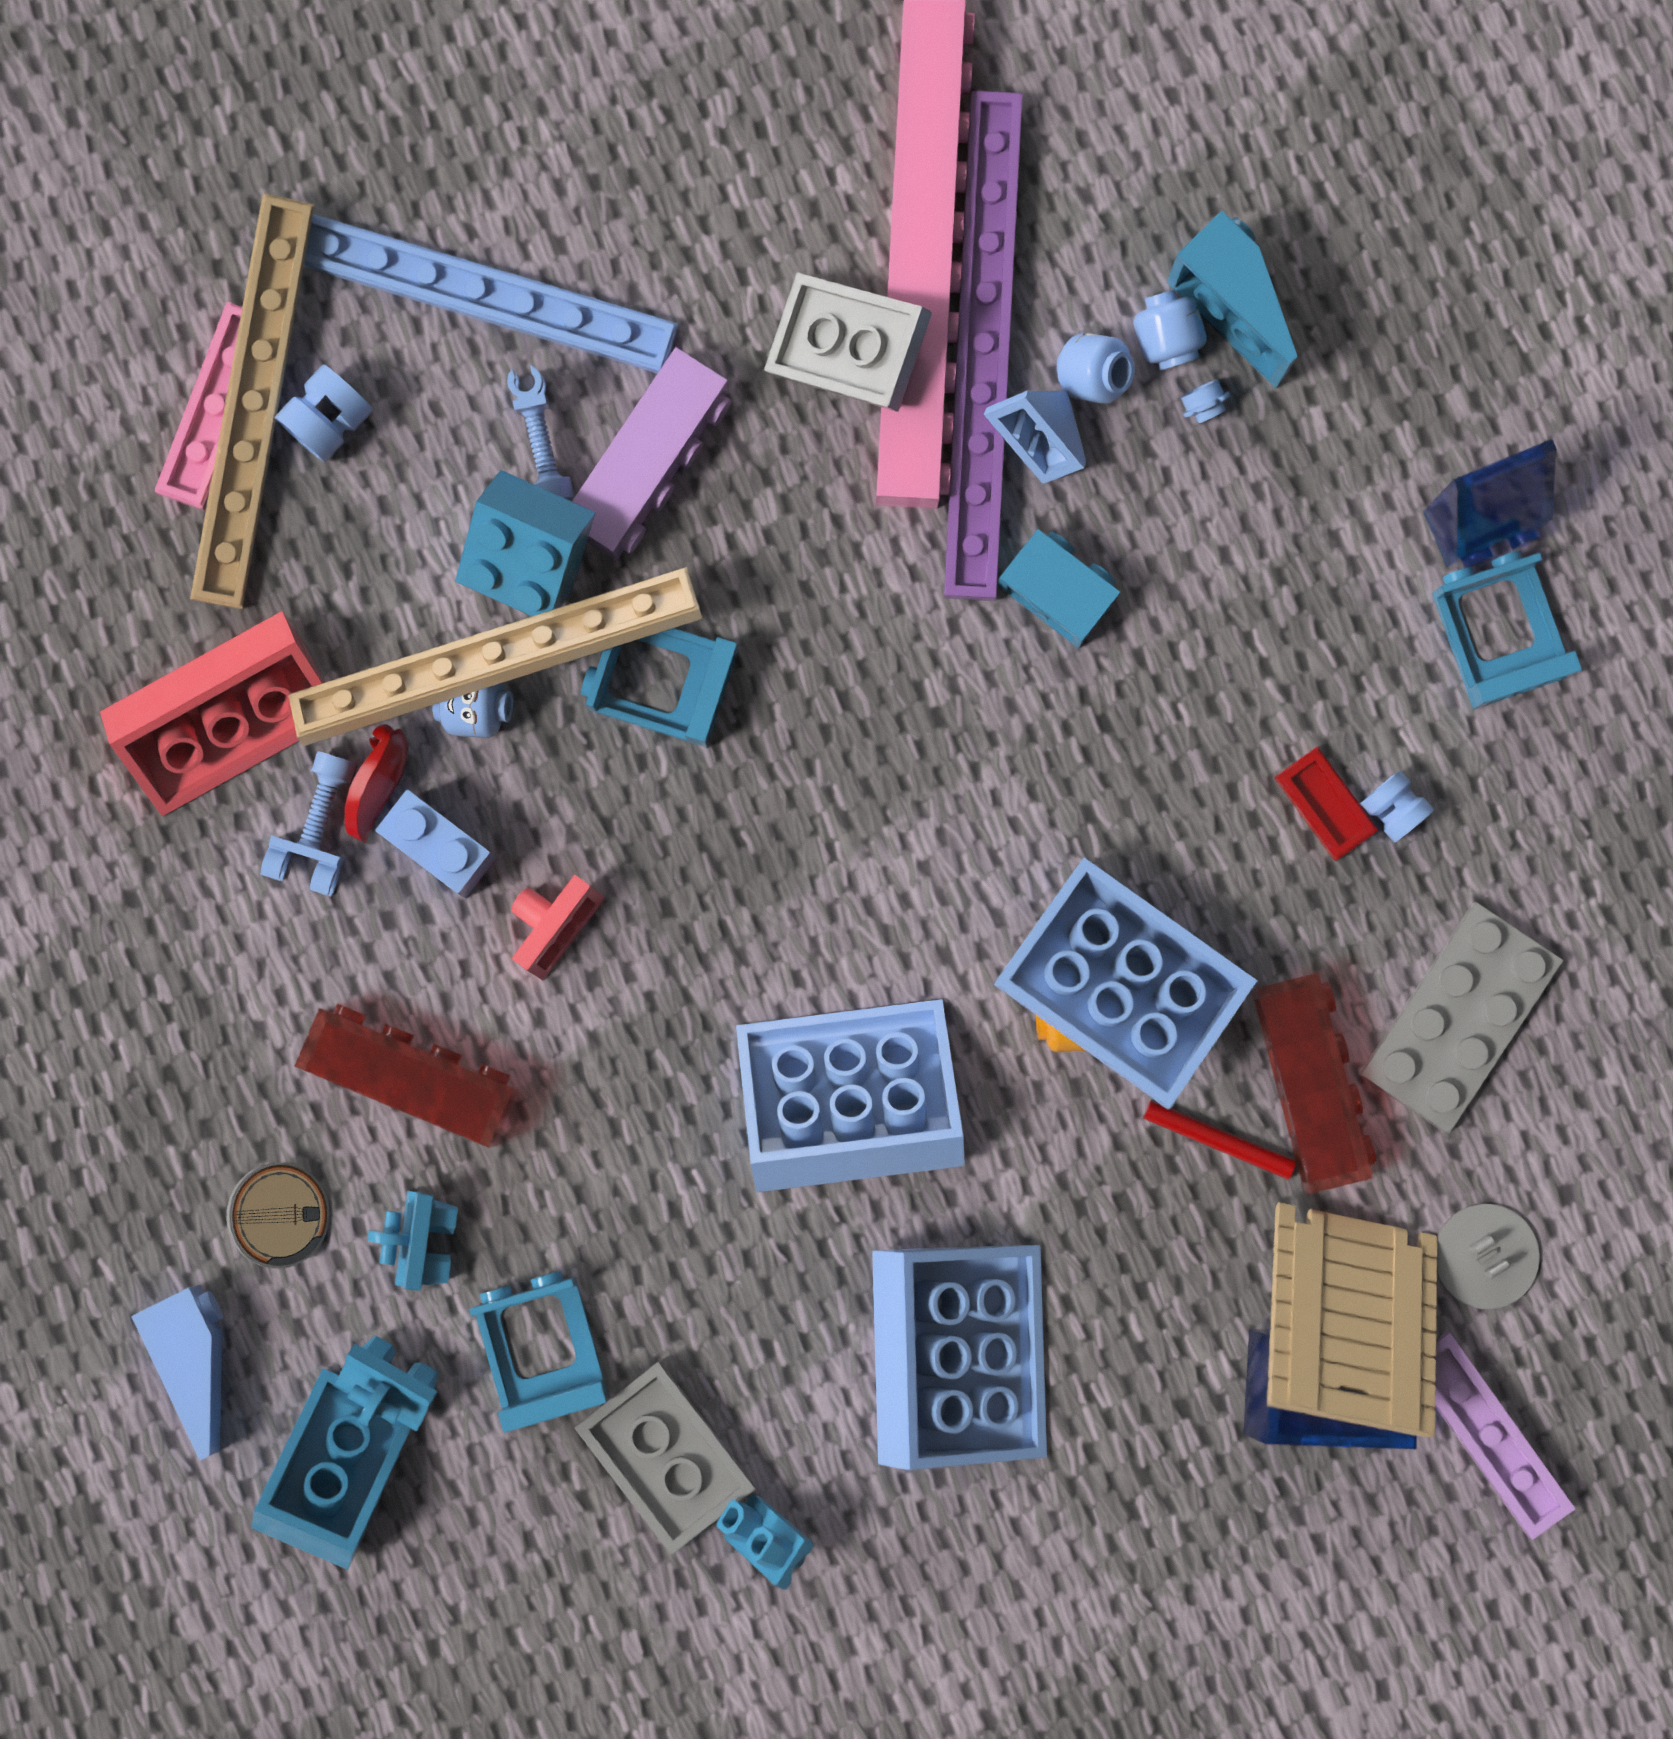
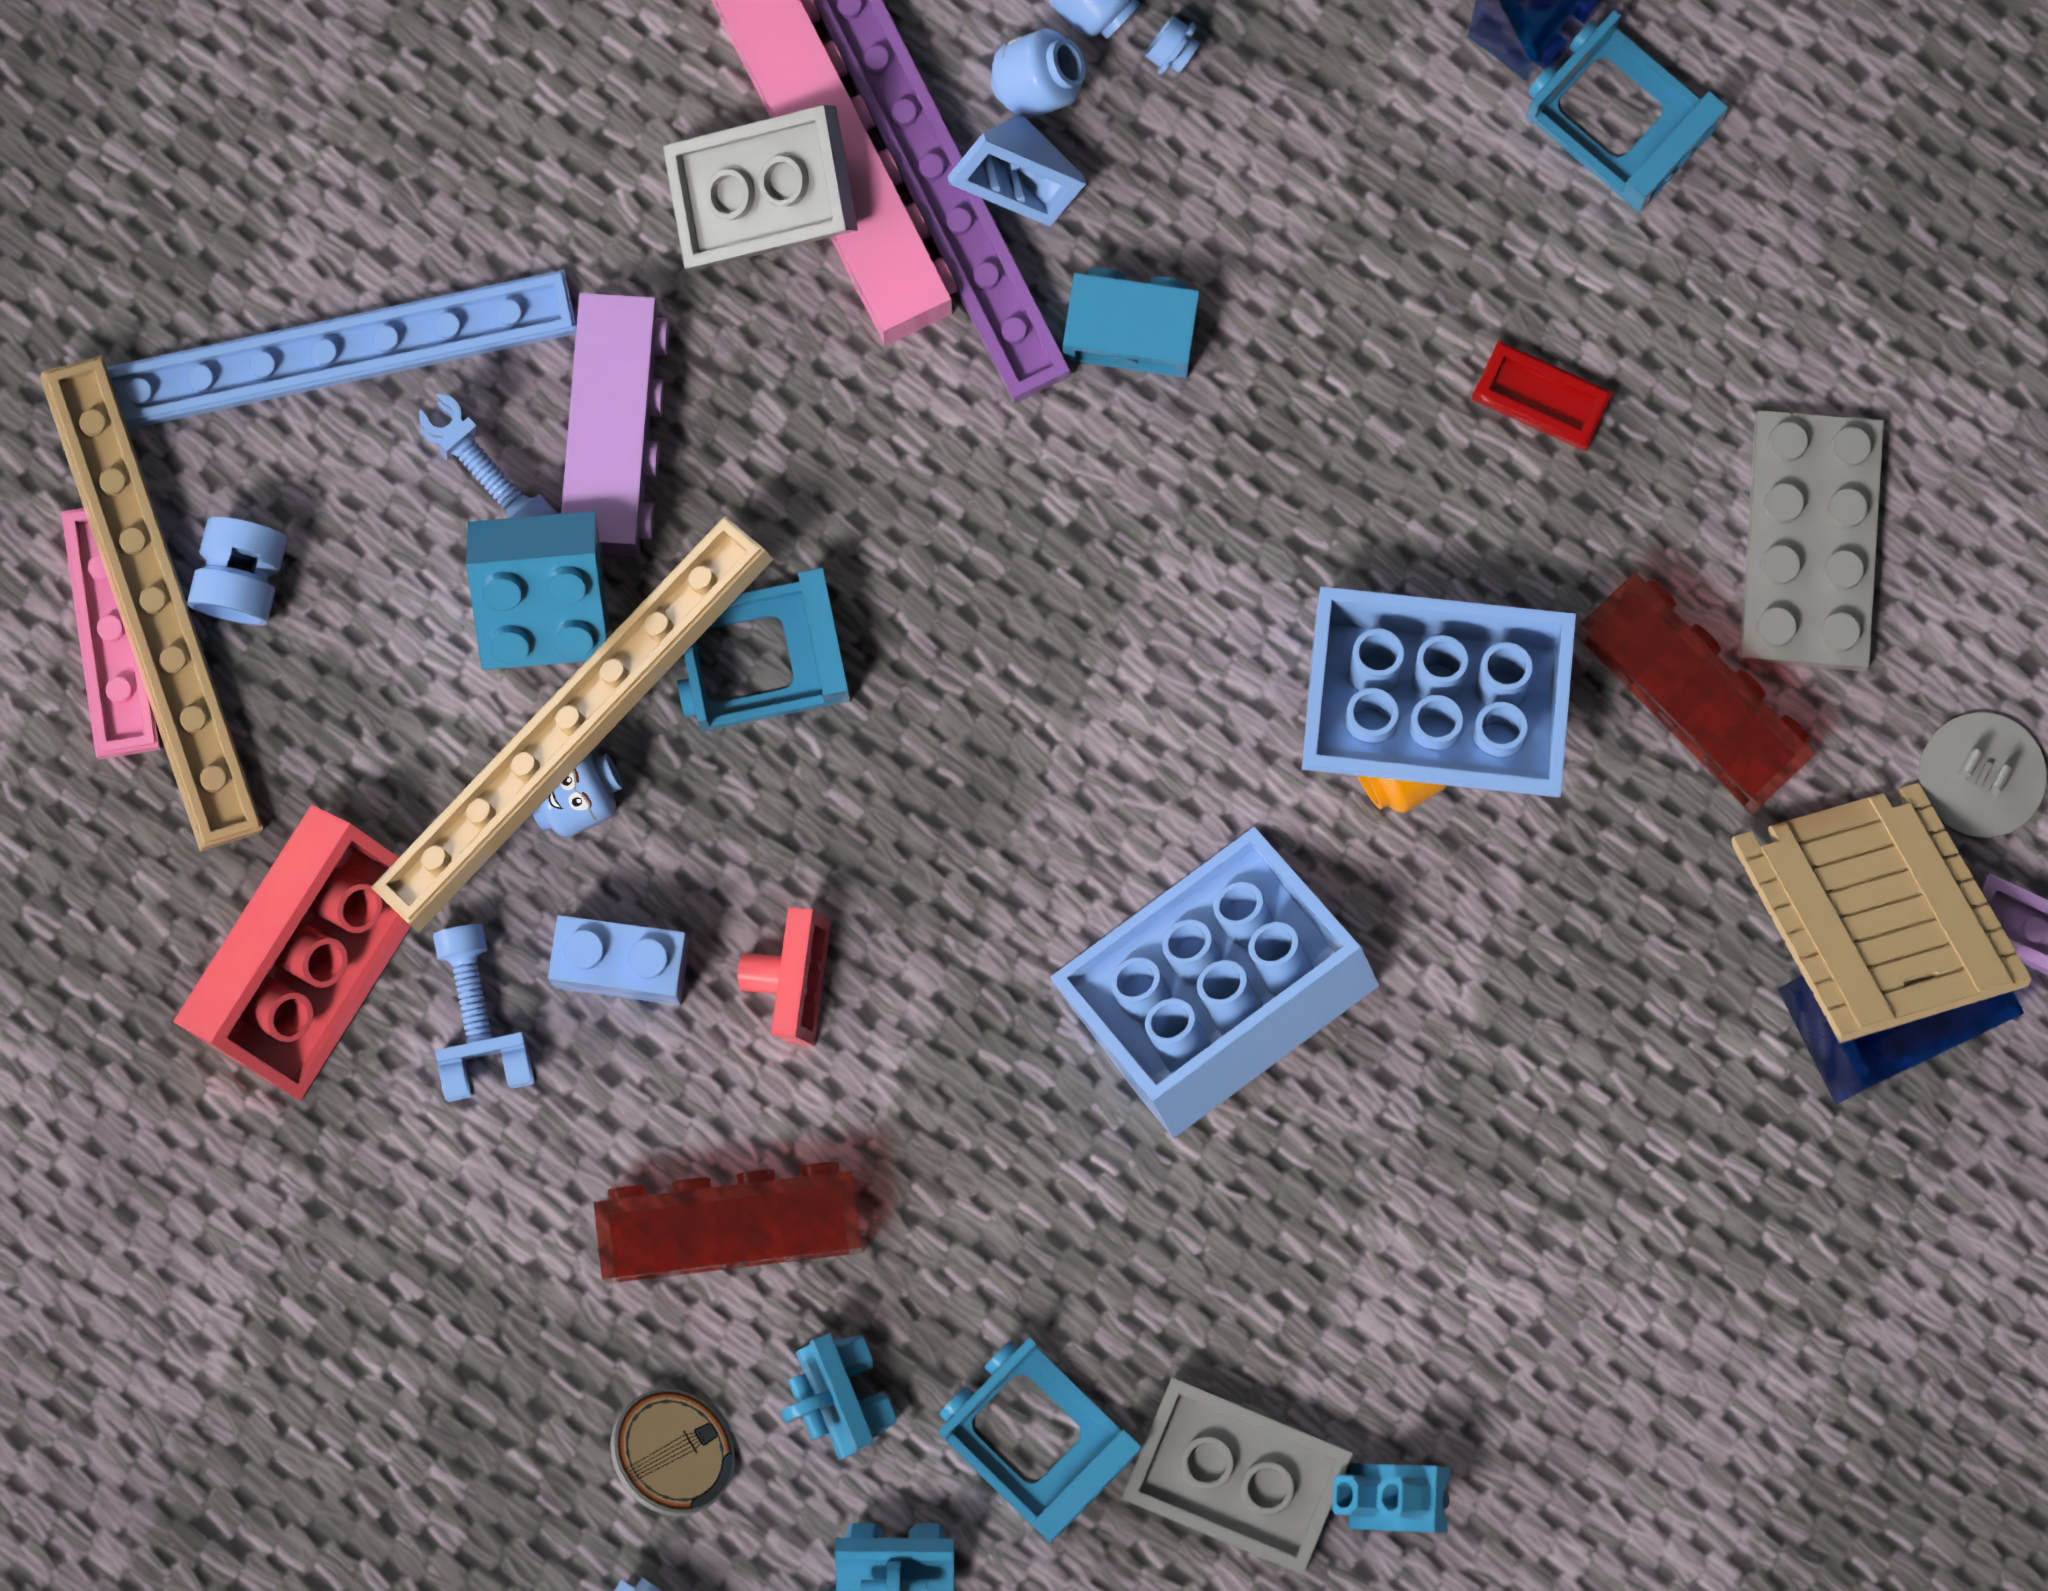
camera: 30 degrees left, 5 degrees down
red arm [344,724,409,843] -> none
light blue slope [872,1245,1047,1470] -> none
red bar [1143,1100,1296,1180] -> none
light blue wheel [1360,770,1435,843] -> none

